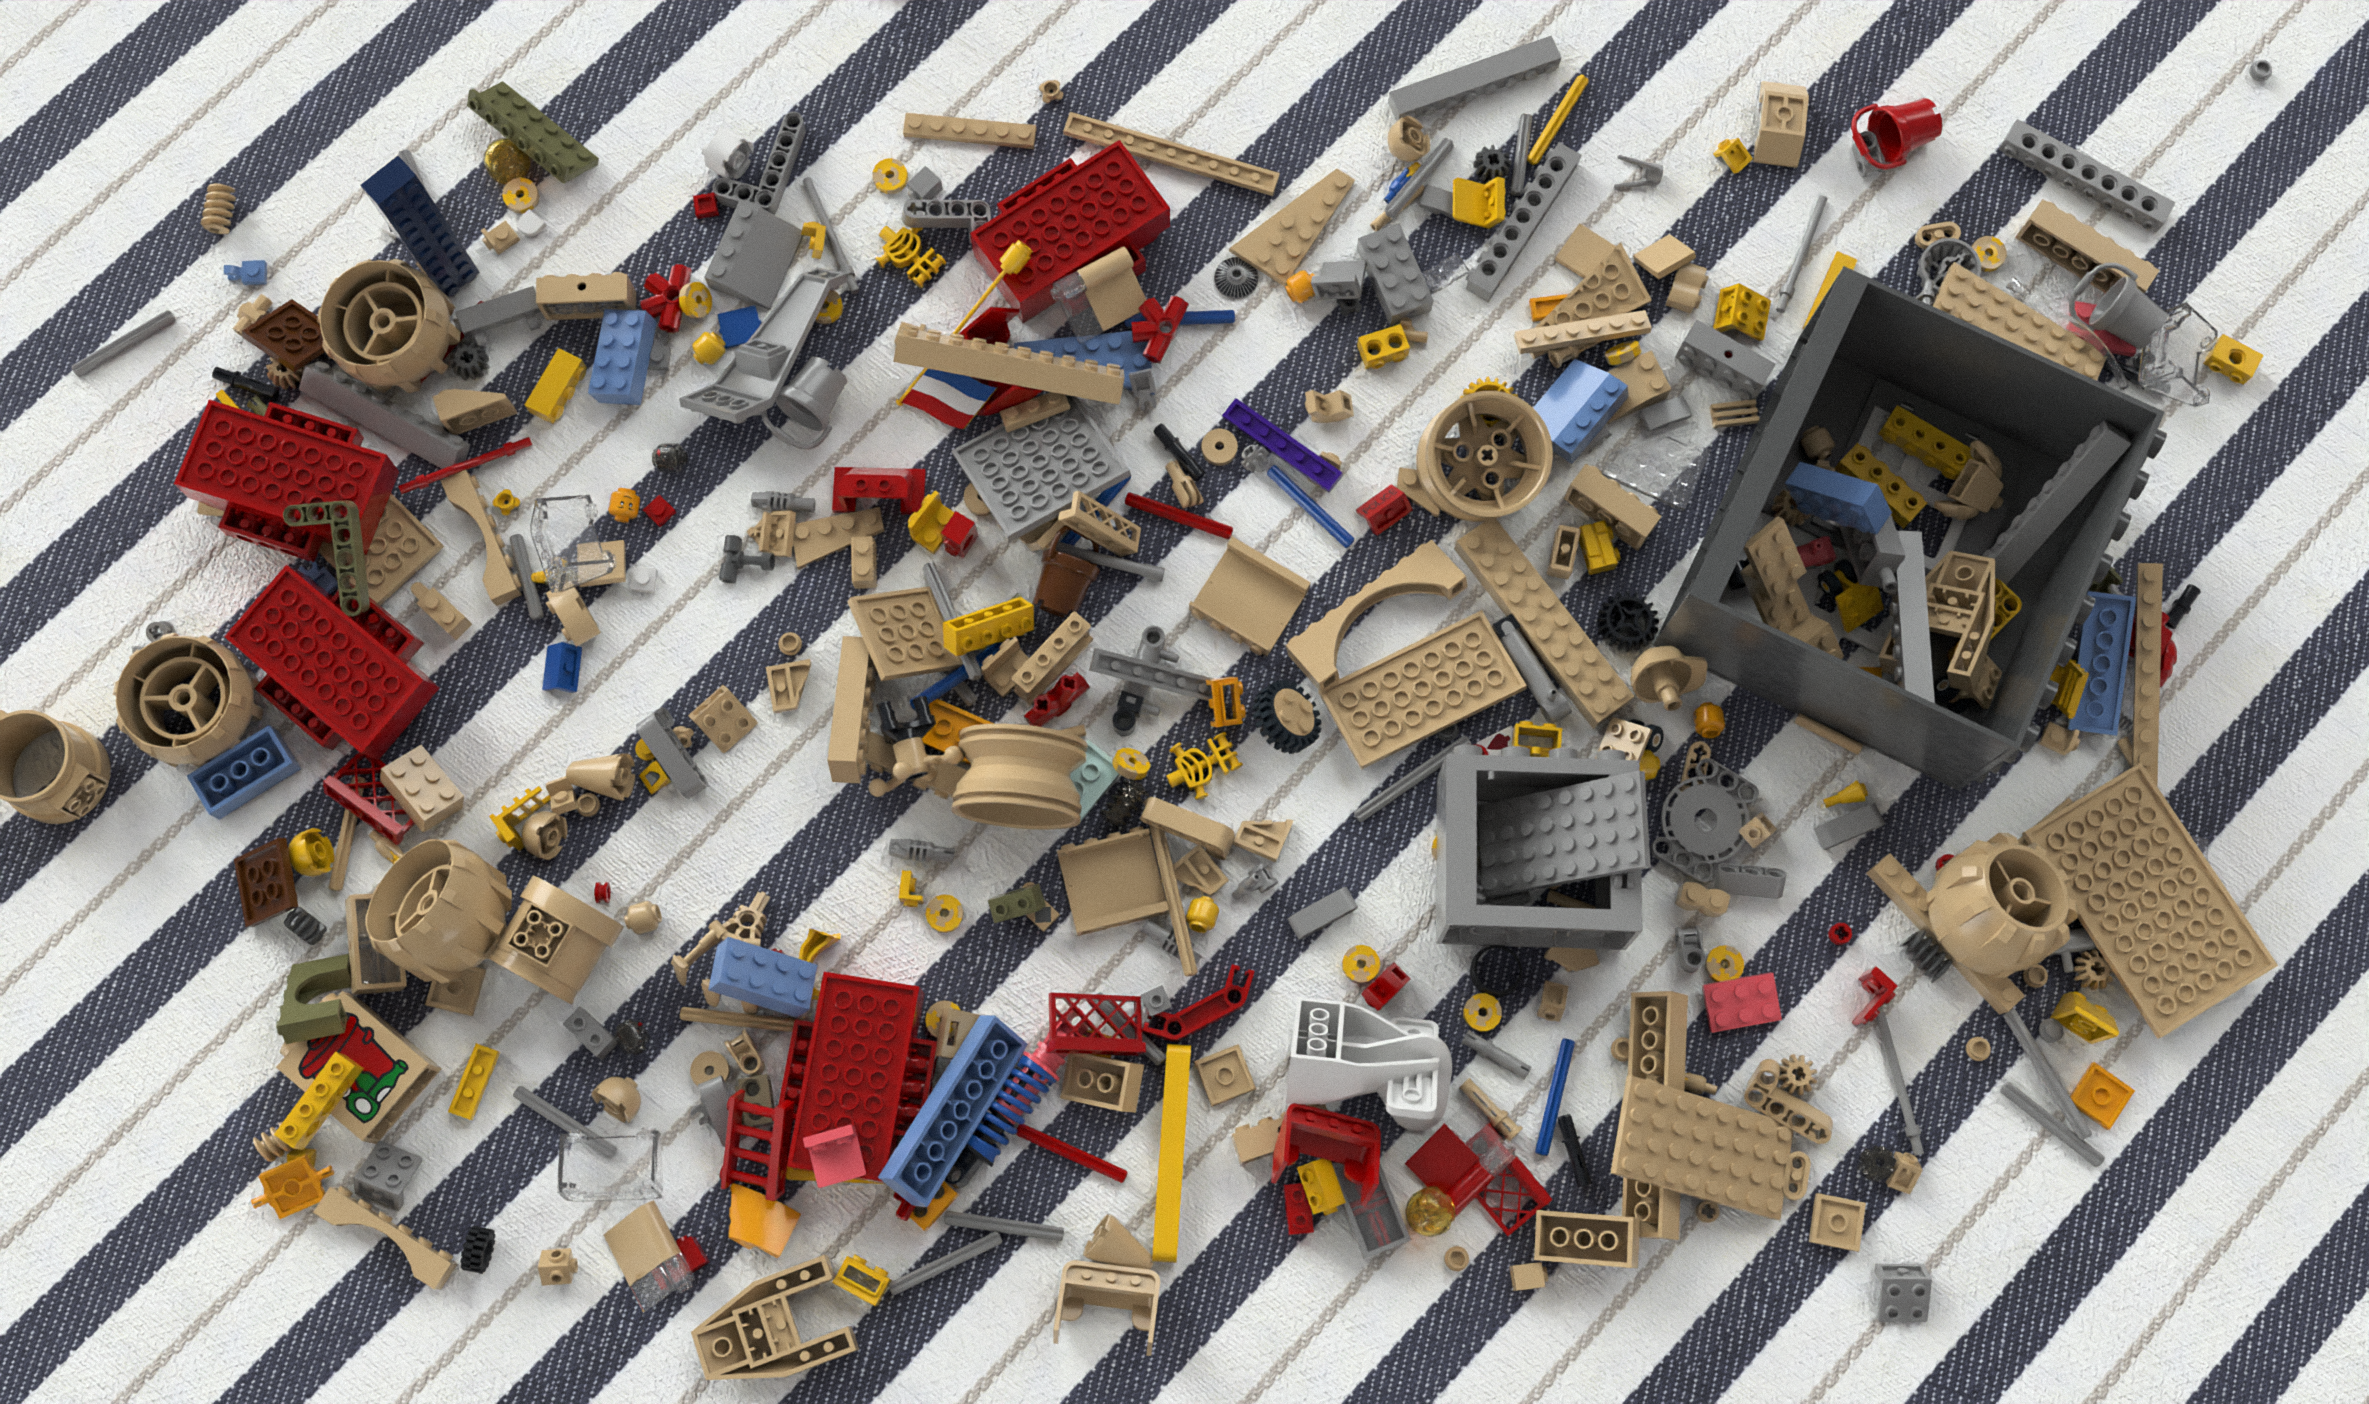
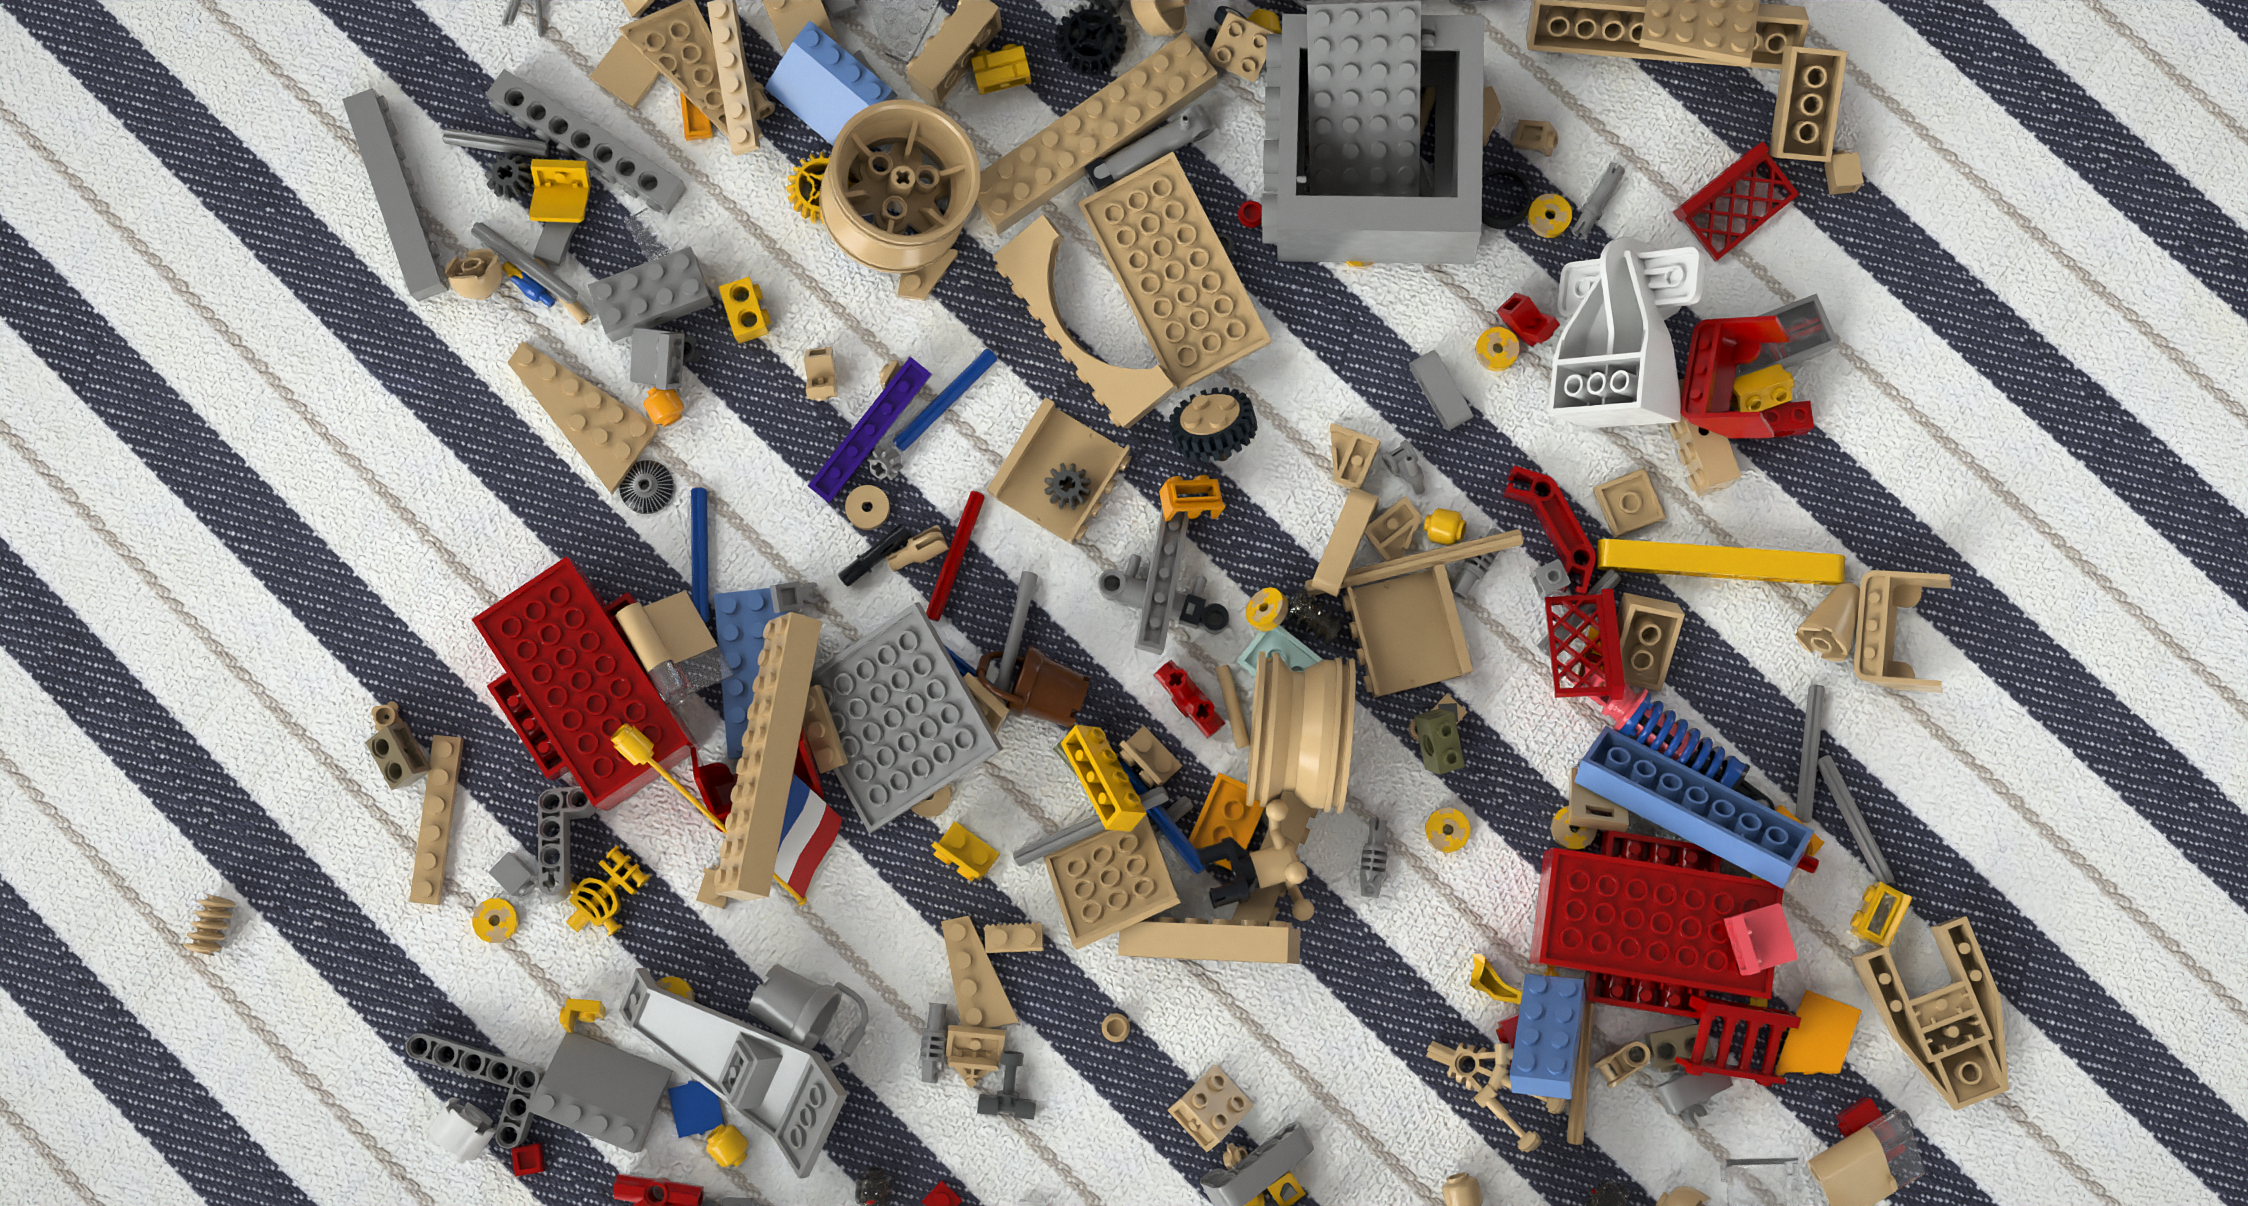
camera: 85 degrees left, 5 degrees up
yellow piece [679,282,713,318] -> none
tan piece [690,1051,730,1086] -> none
tan wing [766,659,812,713] -> none
light grey bar [803,177,860,294] -> none
red windscreen [832,467,926,515] -> none
yellow bracket [899,870,924,907] -> none
red brick [941,511,978,558] -> none
tan fence [1012,611,1093,706] -> none
red axle [1016,1124,1128,1183] -> none
tan fence [1058,491,1141,557] -> none
tan plate [1063,112,1280,196] -> none
red piece [1131,296,1189,364] -> none
yellow piece [1166,732,1243,800] -> none
light grey axle [1354,735,1471,822] -> none
red panel [1356,484,1413,536] -> none
tan arm [1399,317,1428,343] -> none
red door [1404,1102,1517,1218] -> none
clear yellow cylinder [1405,1186,1455,1237] -> none
tan plate [1444,1246,1469,1271] -> none
tan pin [1459,1078,1523,1143] -> none
sticker [1476,726,1521,756] -> none
yellow window [1512,721,1562,757] -> none
yellow axle [1527,74,1589,165] -> none
blue axle [1535,1038,1575,1156] -> none
tan brick [1546,525,1581,580] -> none
black axle [1558,1114,1592,1188] -> none
piece [1605,341,1642,365] -> none
tan plate [1611,1037,1629,1062] -> none
none -> dark tan brick [365,722,432,790]
none -> dark grey gear [1045,463,1091,510]

